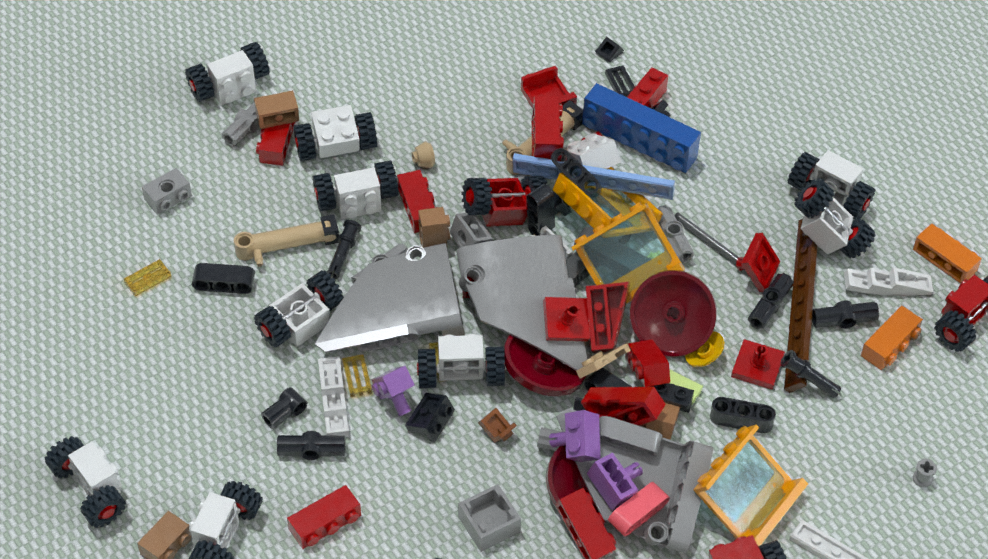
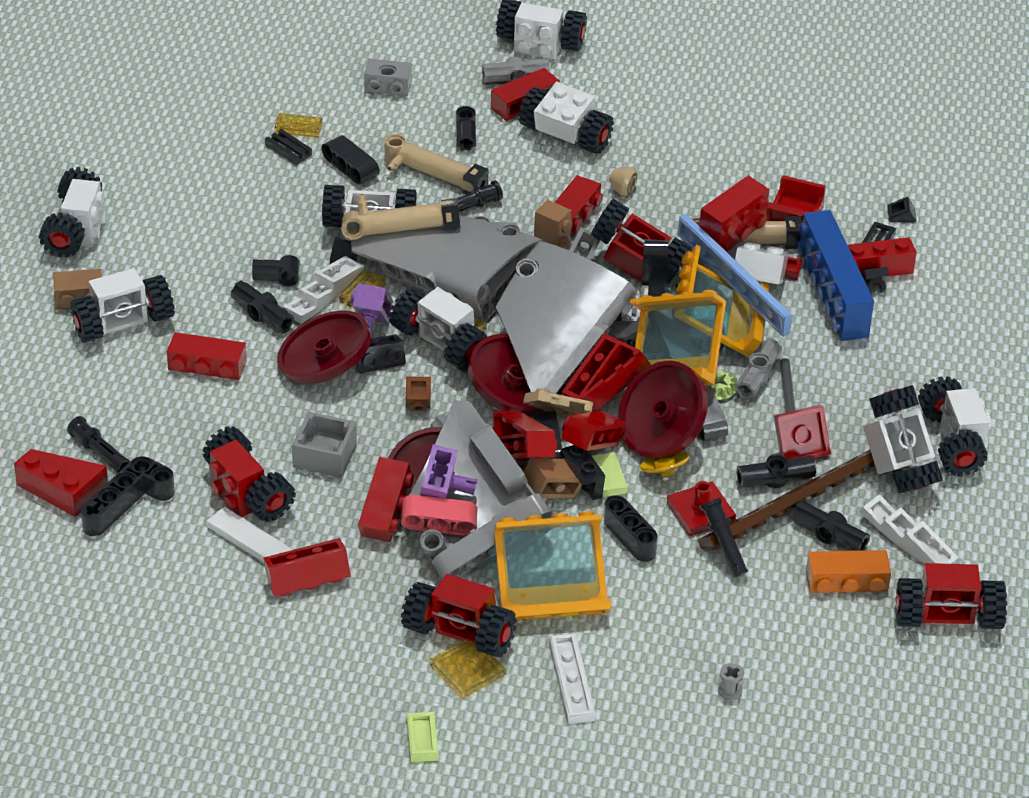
camera: 45 degrees right, 10 degrees down
medium nougat brick [254,90,300,129] -> none
brick [312,160,399,220] -> none
red tile [543,297,590,342] -> none
medium lavender brick [549,410,601,462] -> none
black beam [551,148,602,198] -> none
orange brick [913,223,982,283] -> none
none -> black tile [265,129,312,165]
none -> dark red dish [277,310,371,385]
none -> black slope [330,237,357,264]
none -> tan piece [341,194,461,240]
none -> black piece [455,106,476,150]

